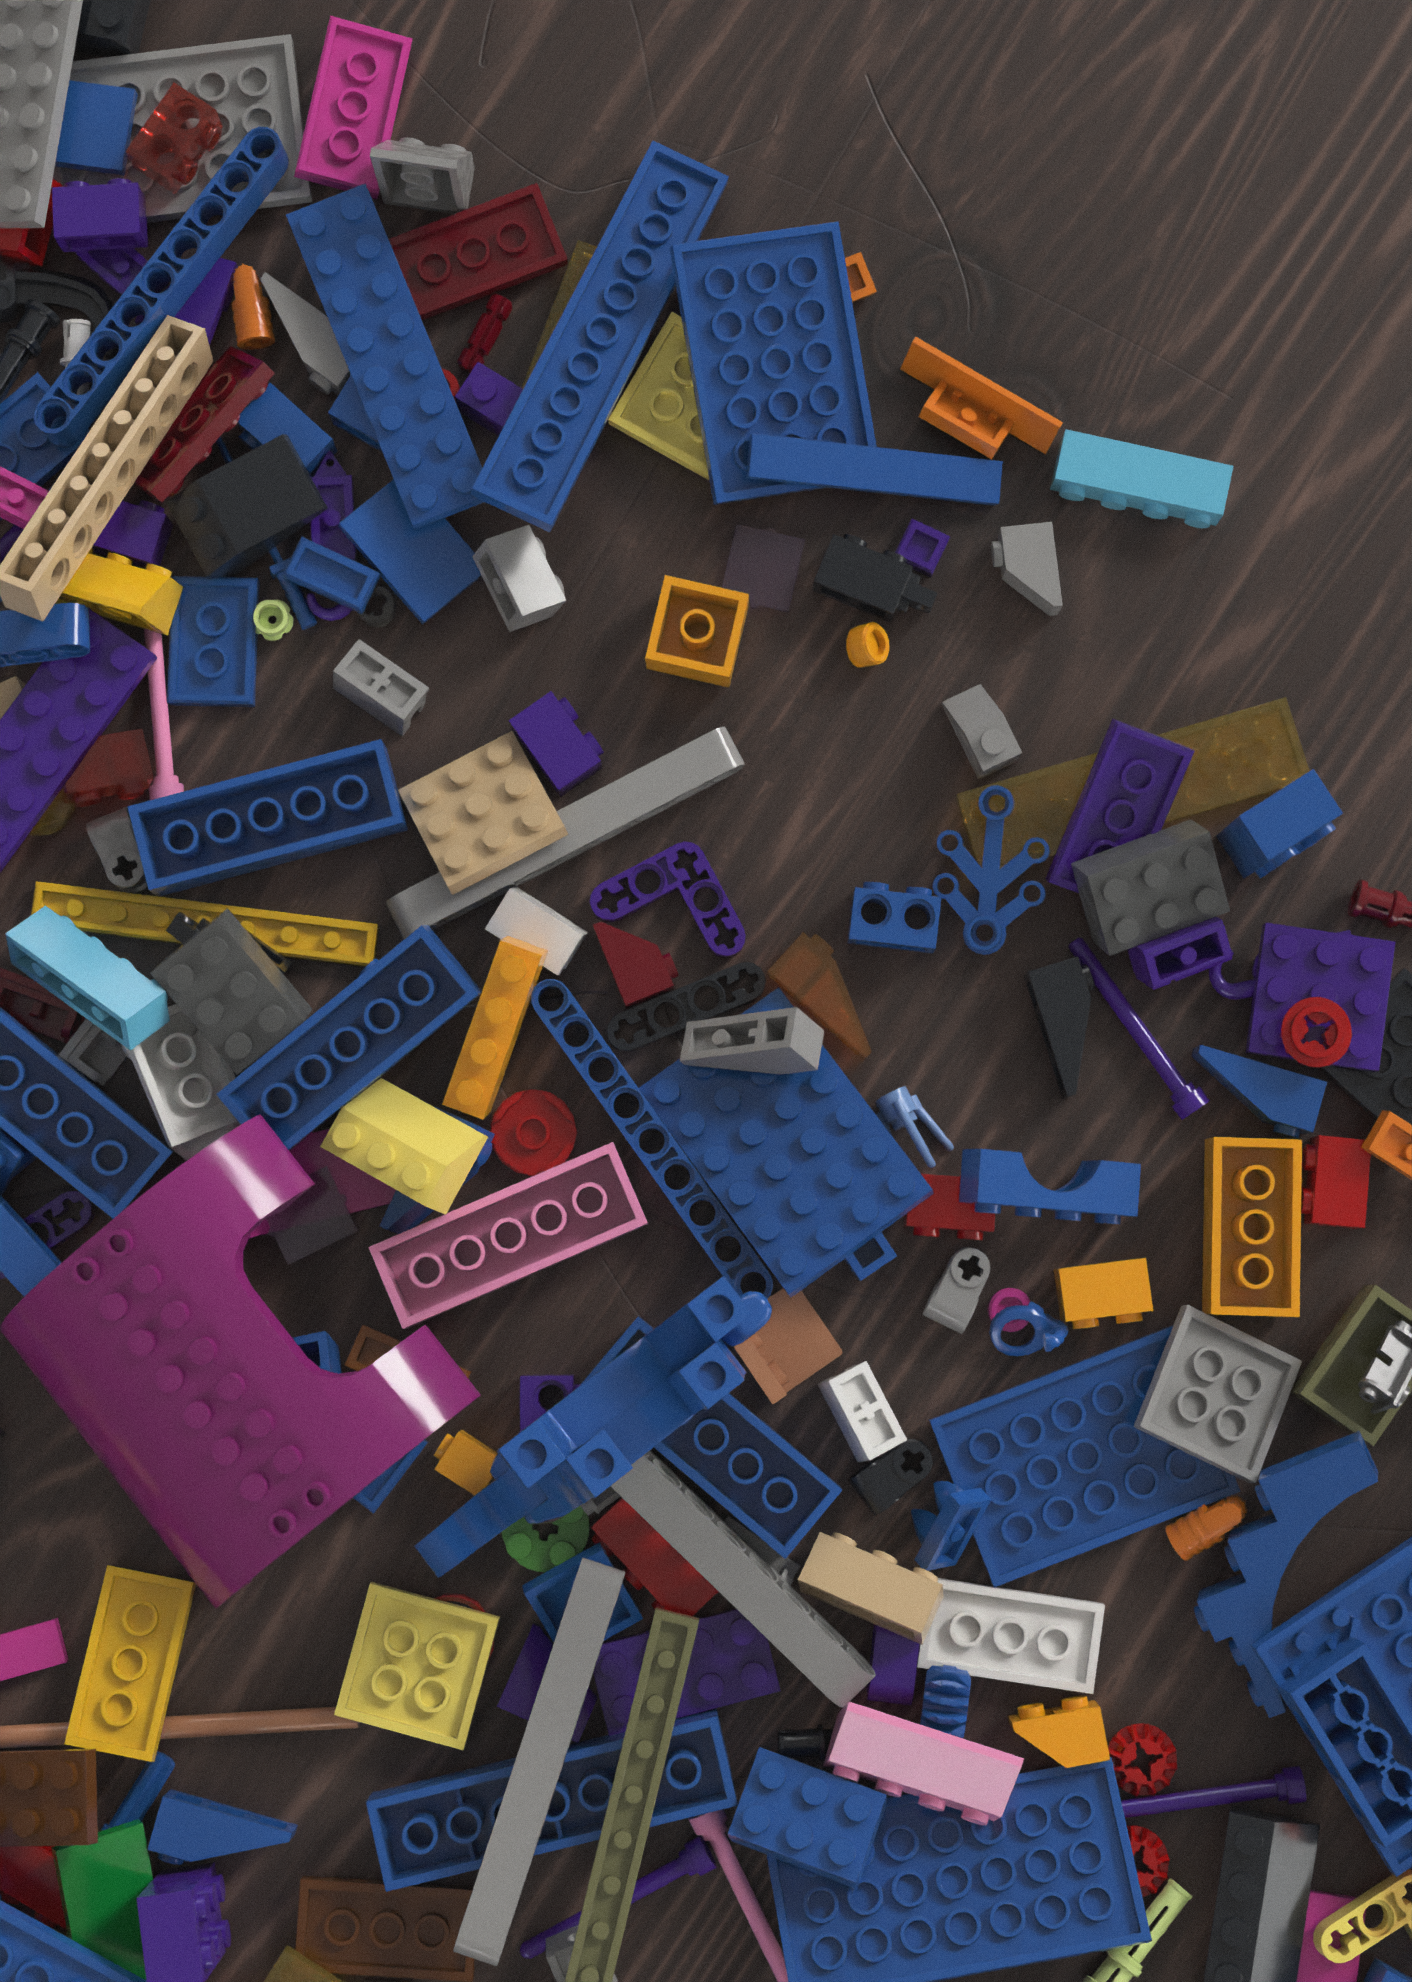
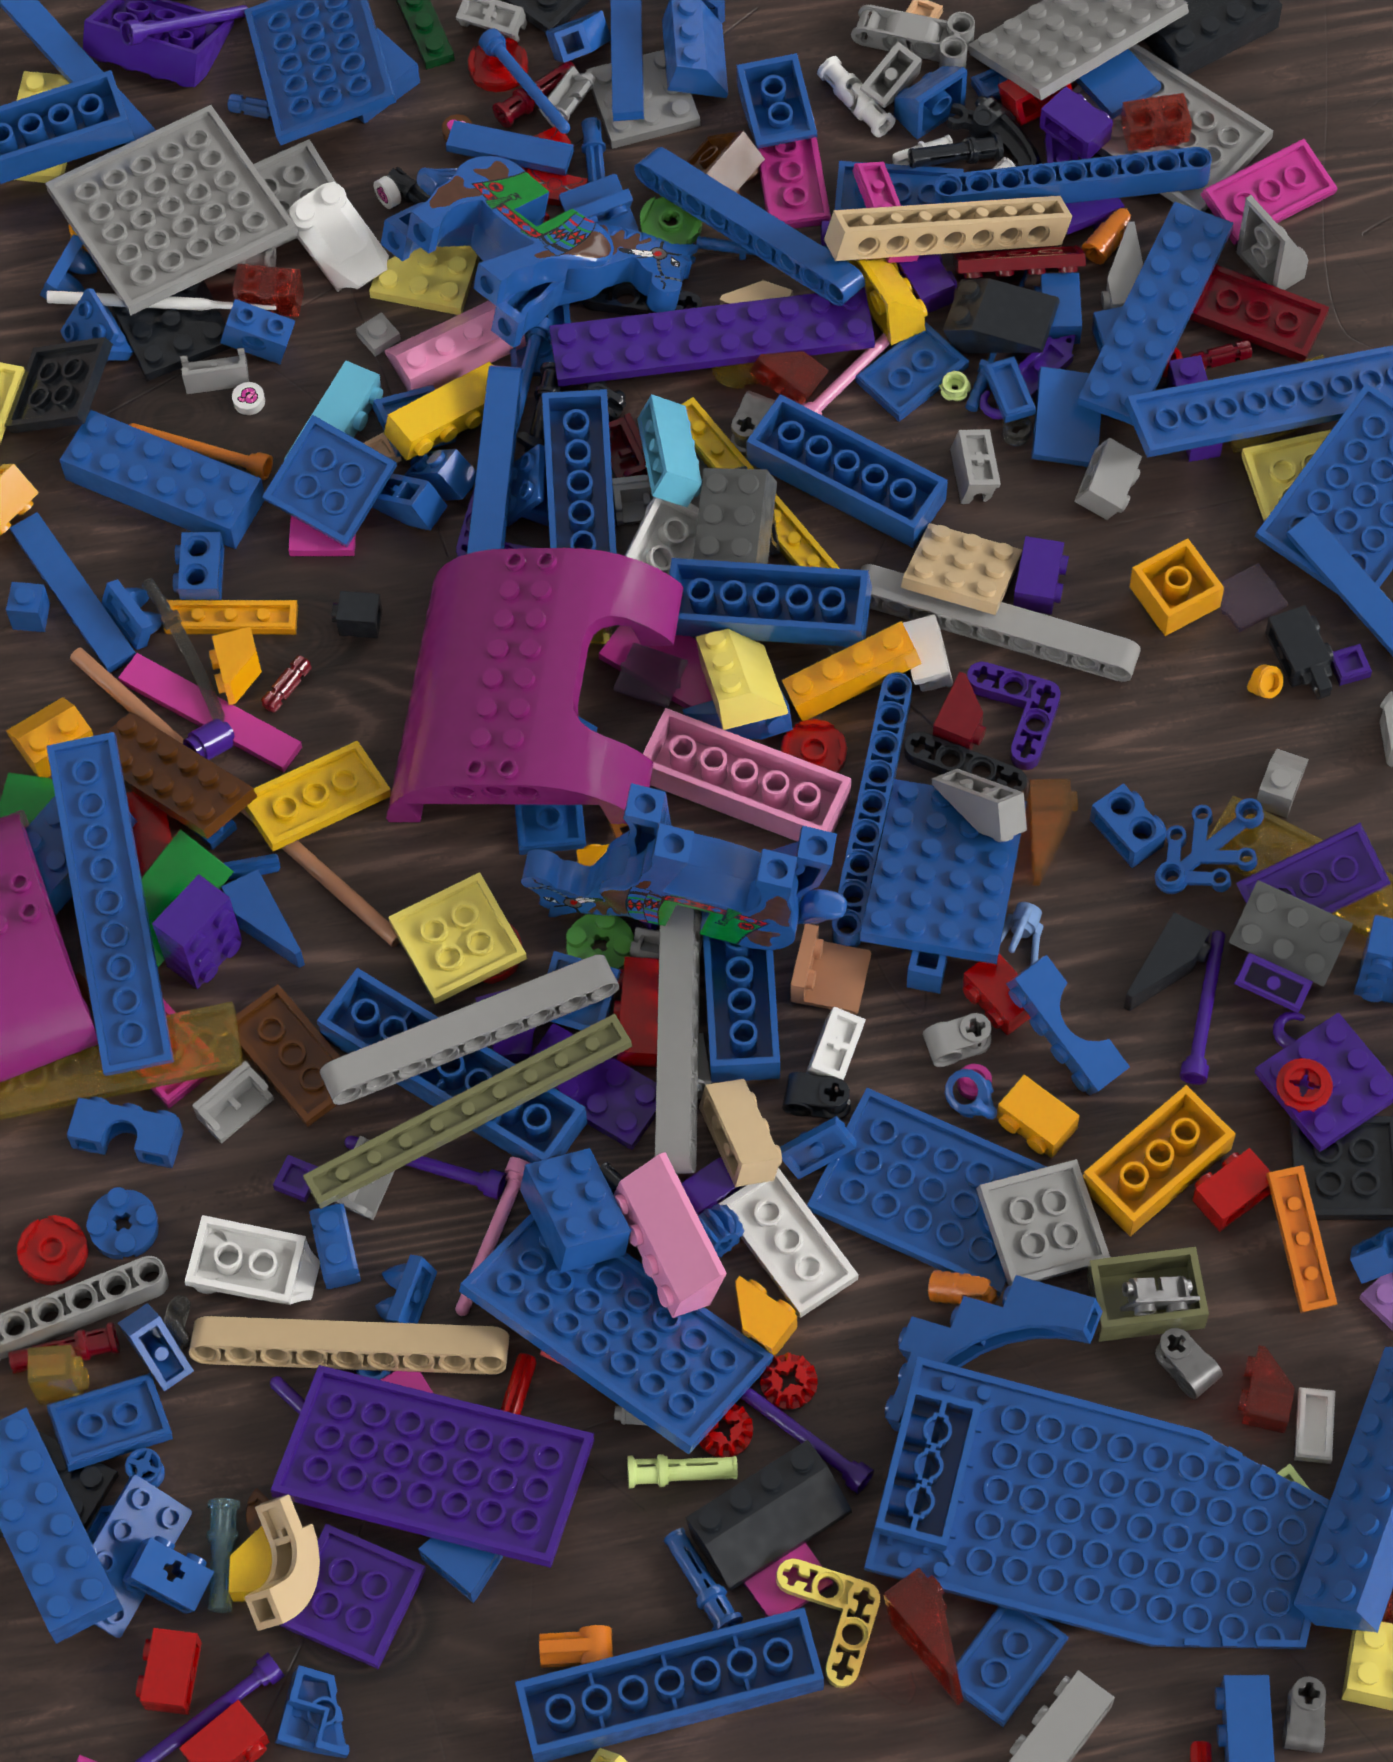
camera: 50 degrees right, 20 degrees down
blue slope [1191,1045,1327,1139] -> none

